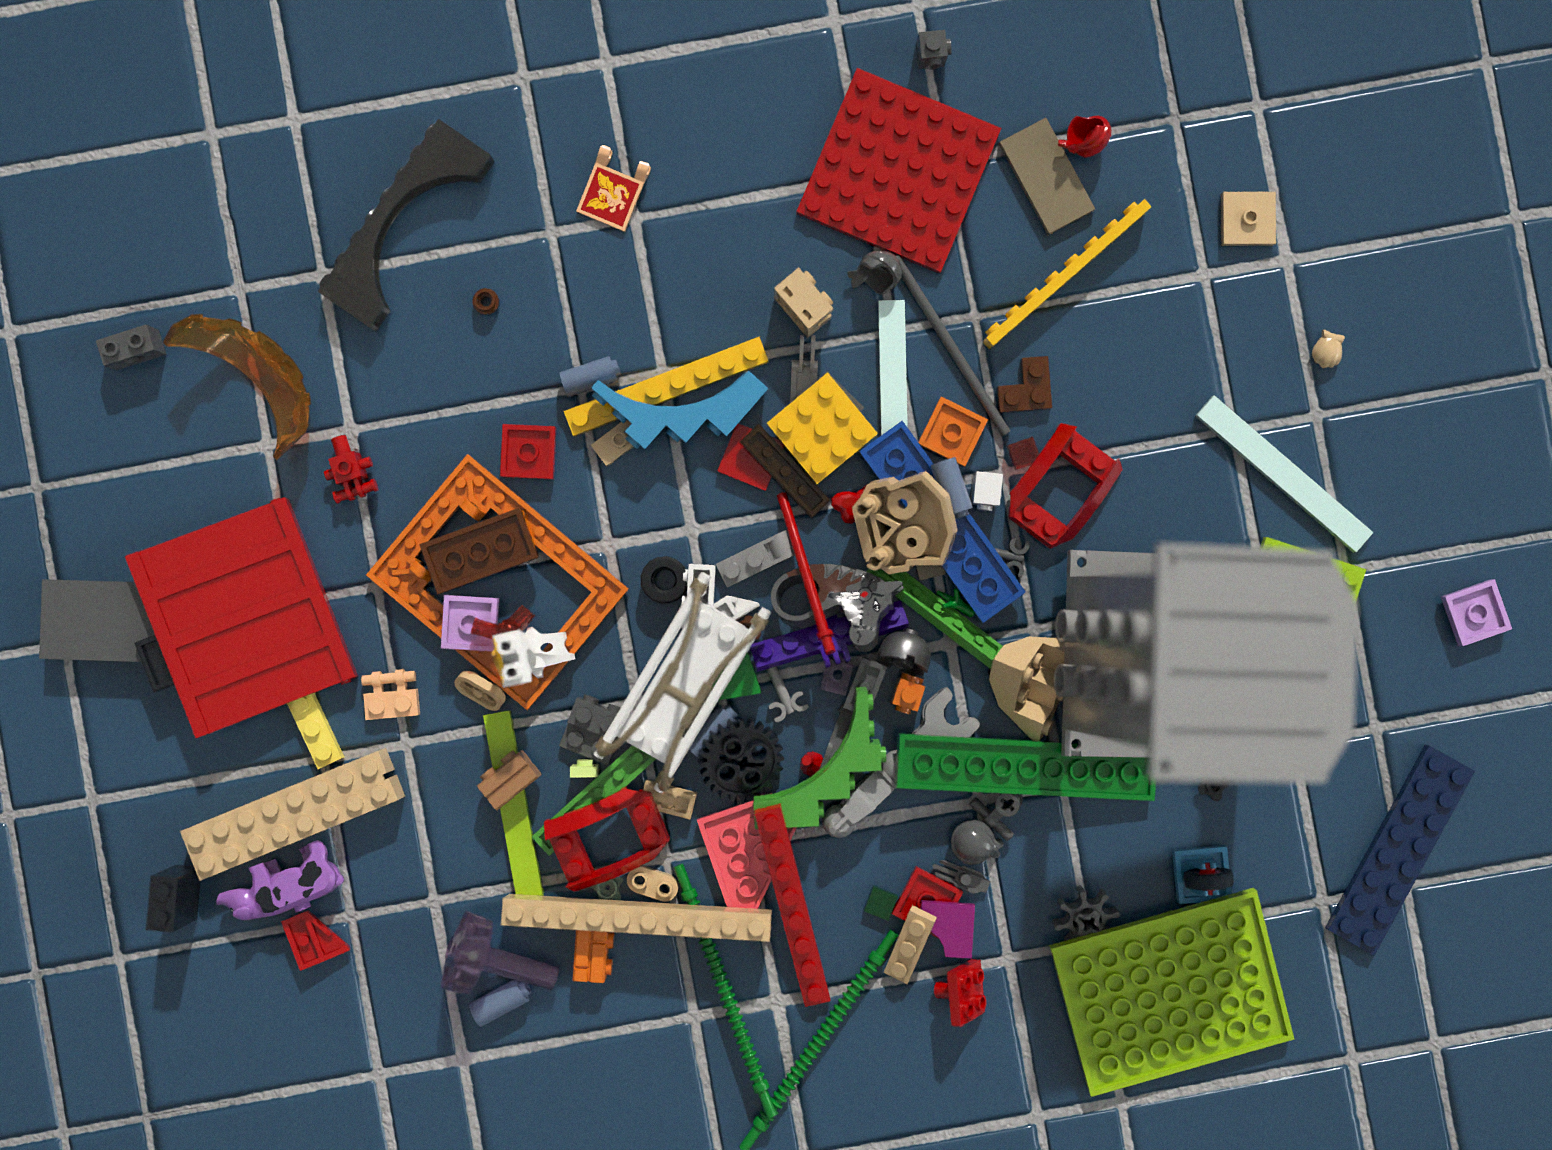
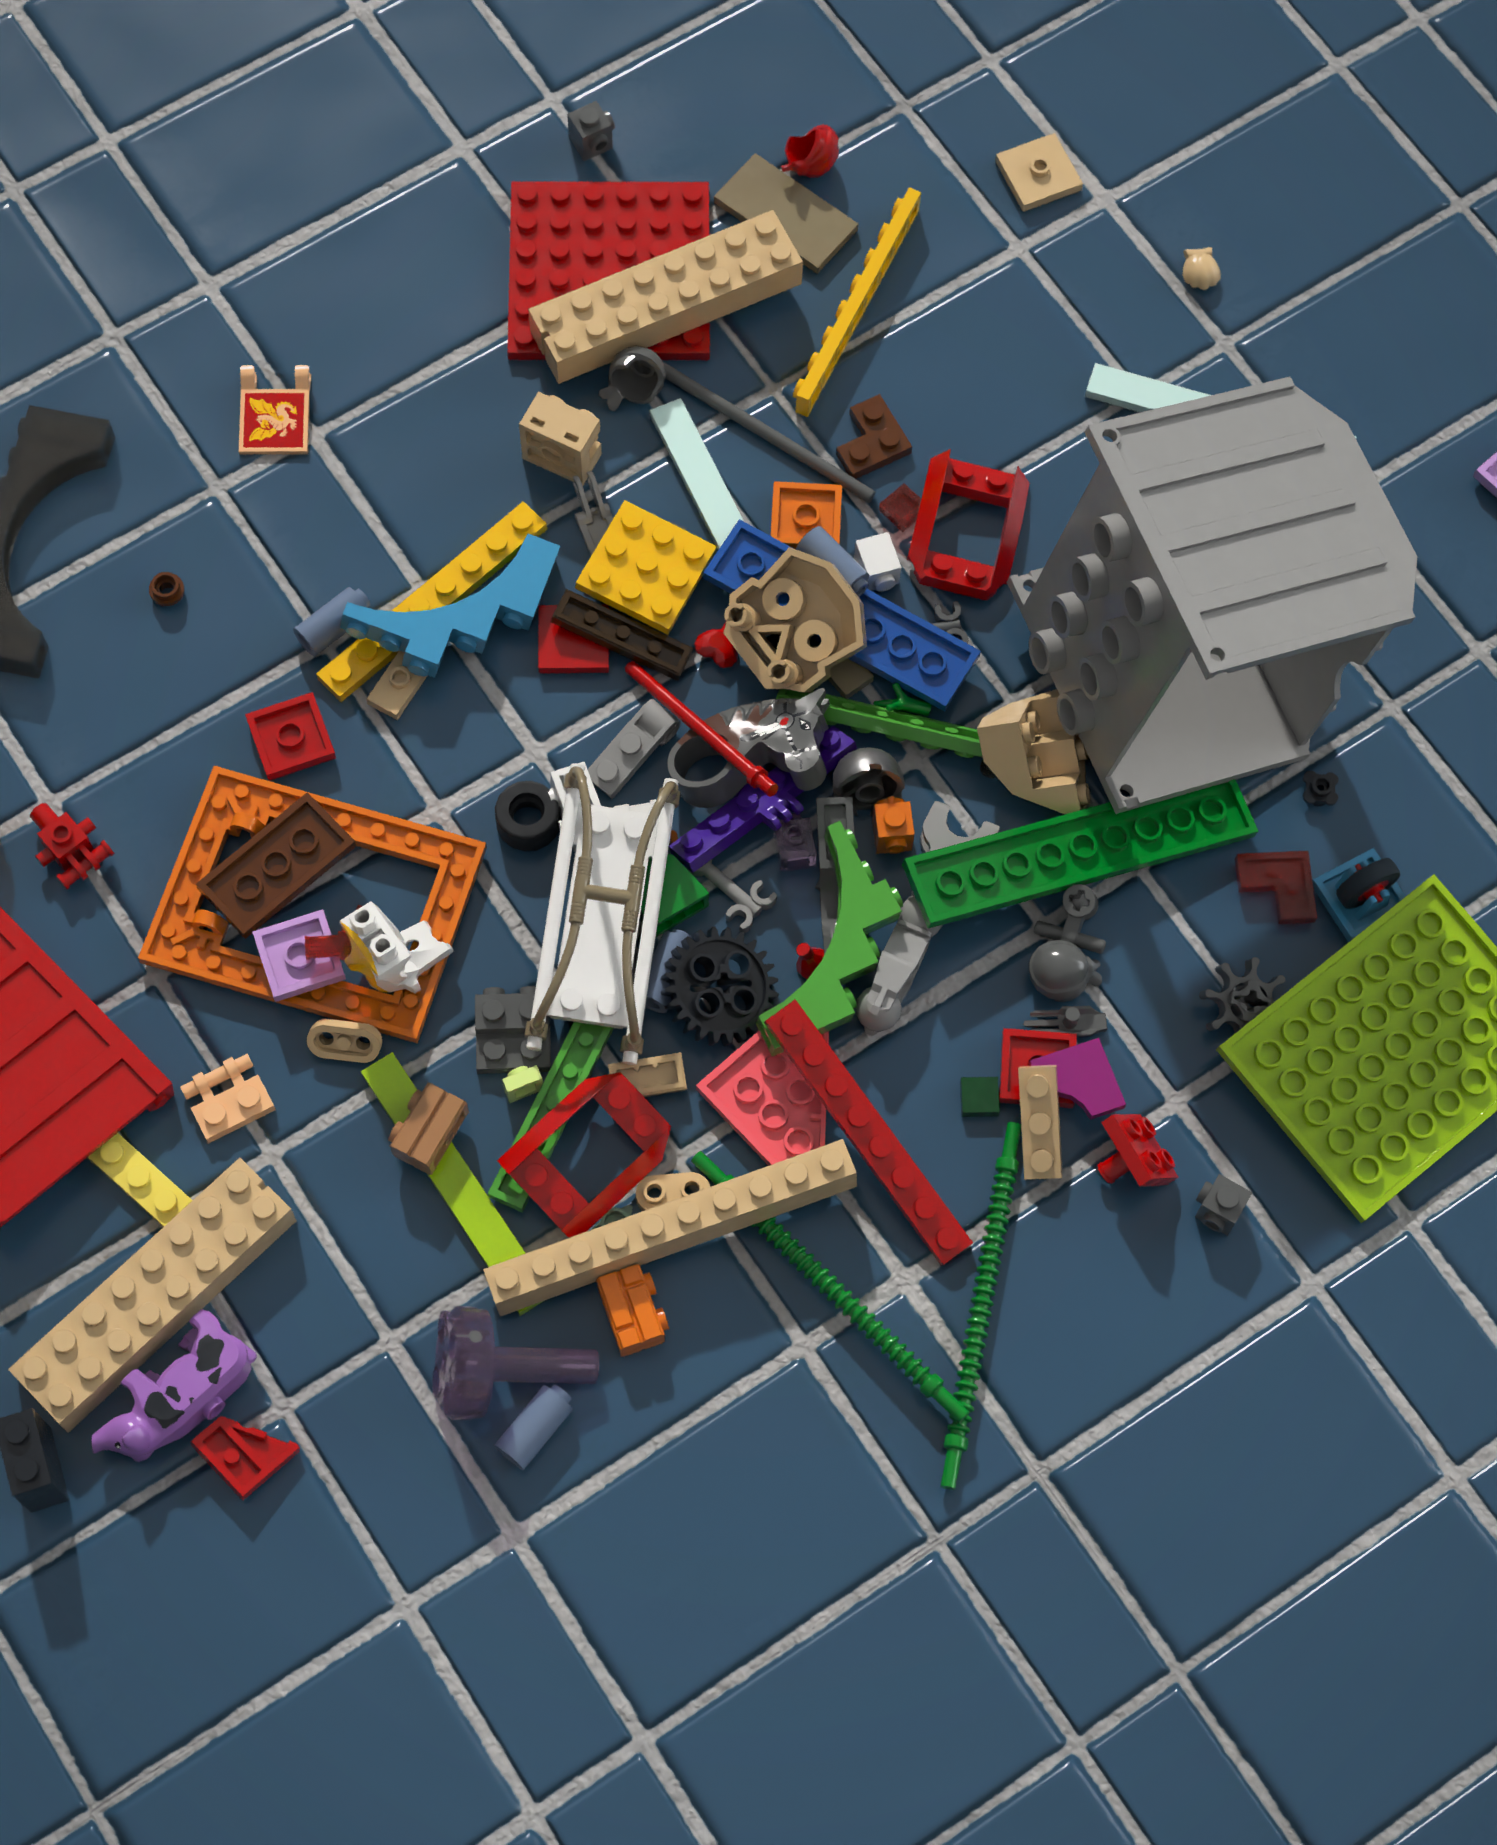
camera: 25 degrees left, 20 degrees down
none -> tan piece [528,210,803,384]
none -> dark grey brick [1195,1174,1253,1236]
none -> clear red plate [1235,851,1317,924]

